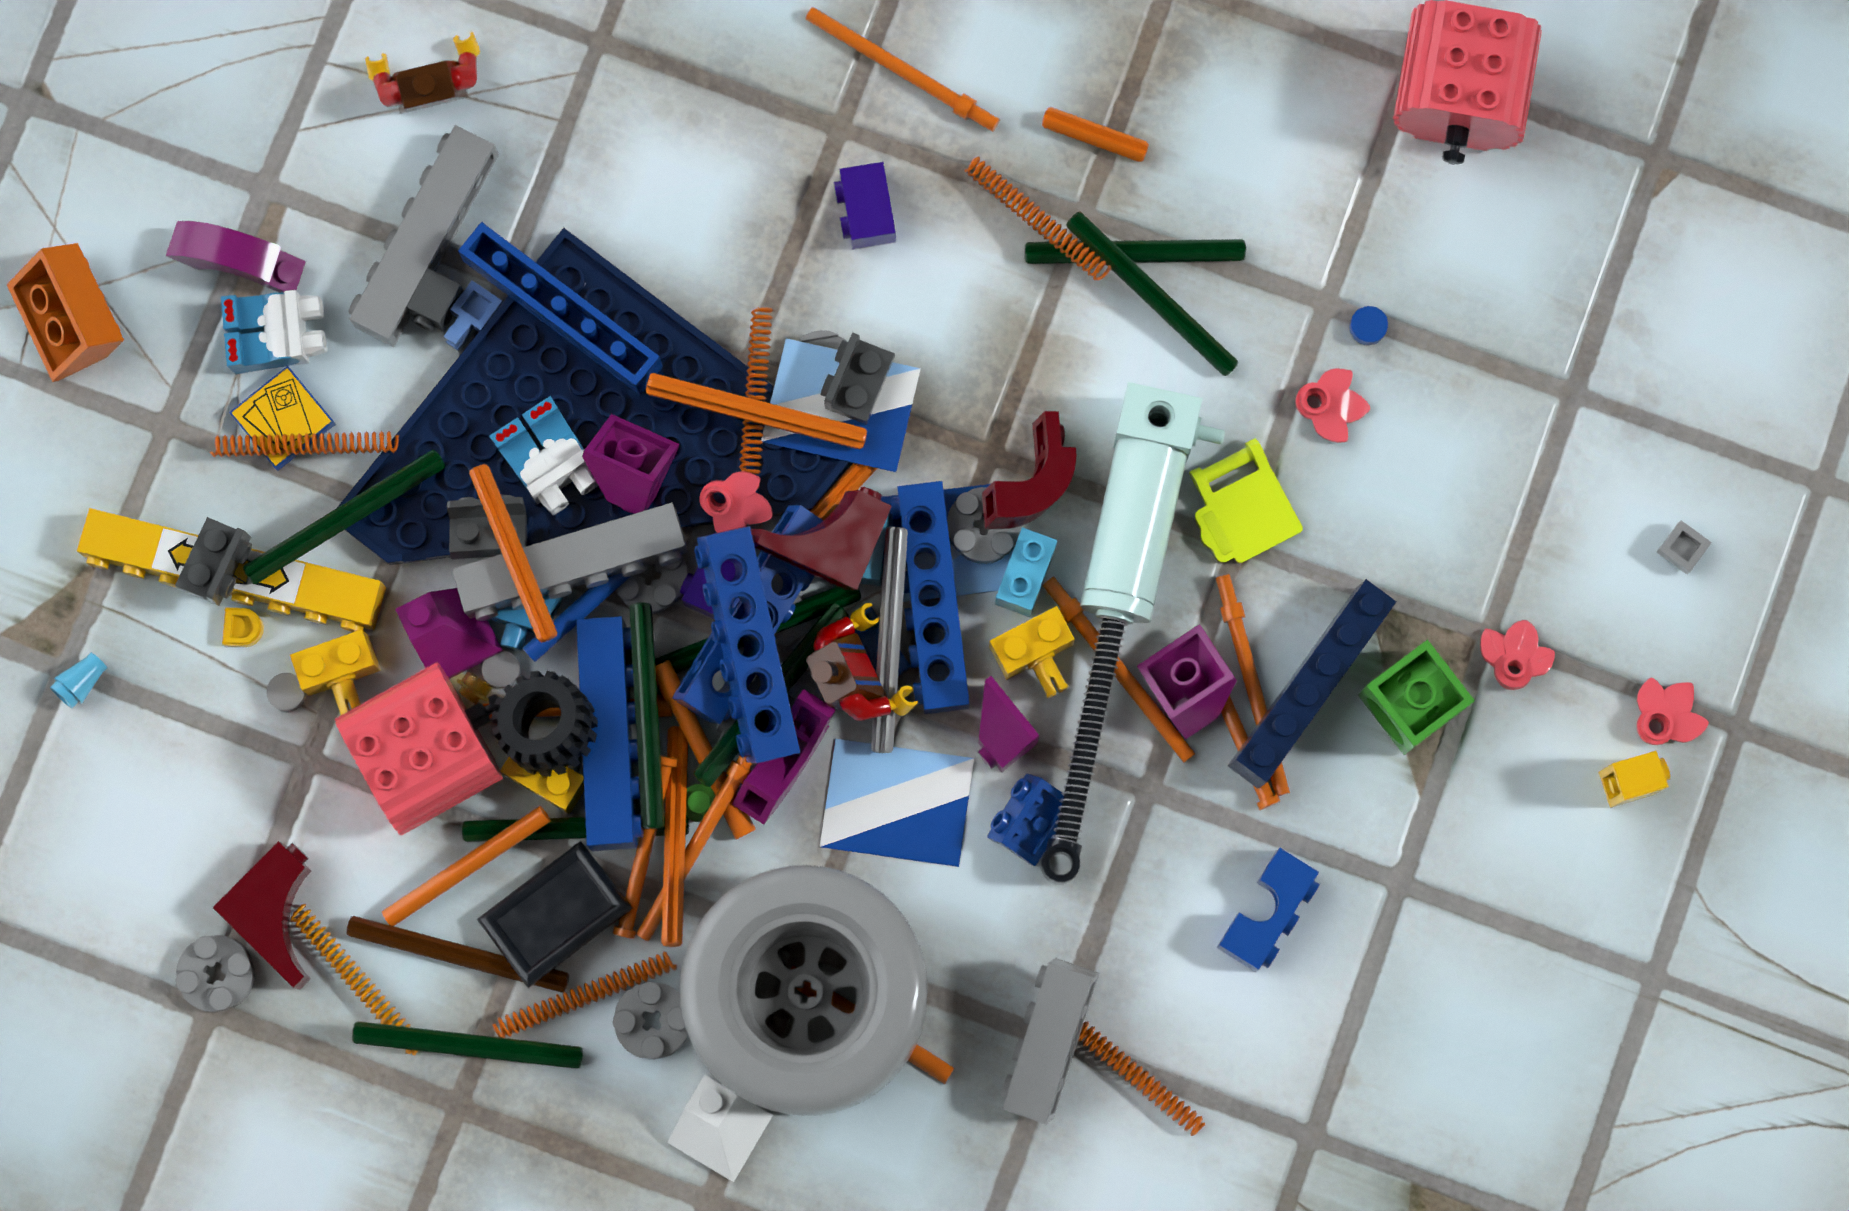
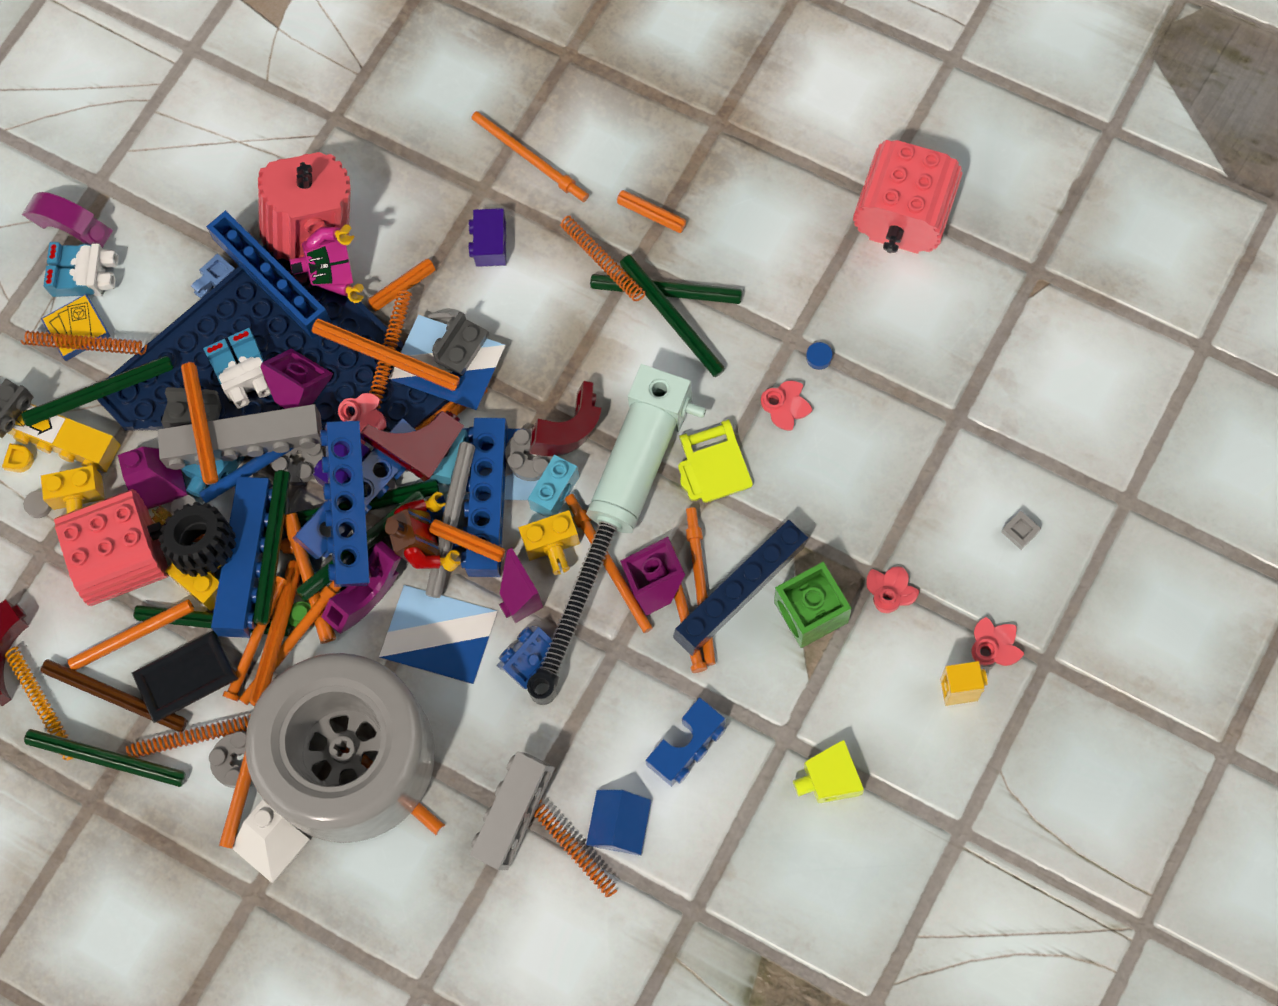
camera: 15 degrees right, 10 degrees down
light grey brick [349,125,499,347] -> none
torso [365,32,481,114] -> none
dark grey brick [406,268,464,332] -> none
none -> orange piece [219,752,252,849]
none -> coral piece [258,152,351,263]
none -> torso [289,224,364,303]
none -> orange axle [368,259,435,311]
none -> orange axle [429,519,506,562]
none -> blue slope [586,790,652,856]
none -> neon yellow torso [793,740,864,803]

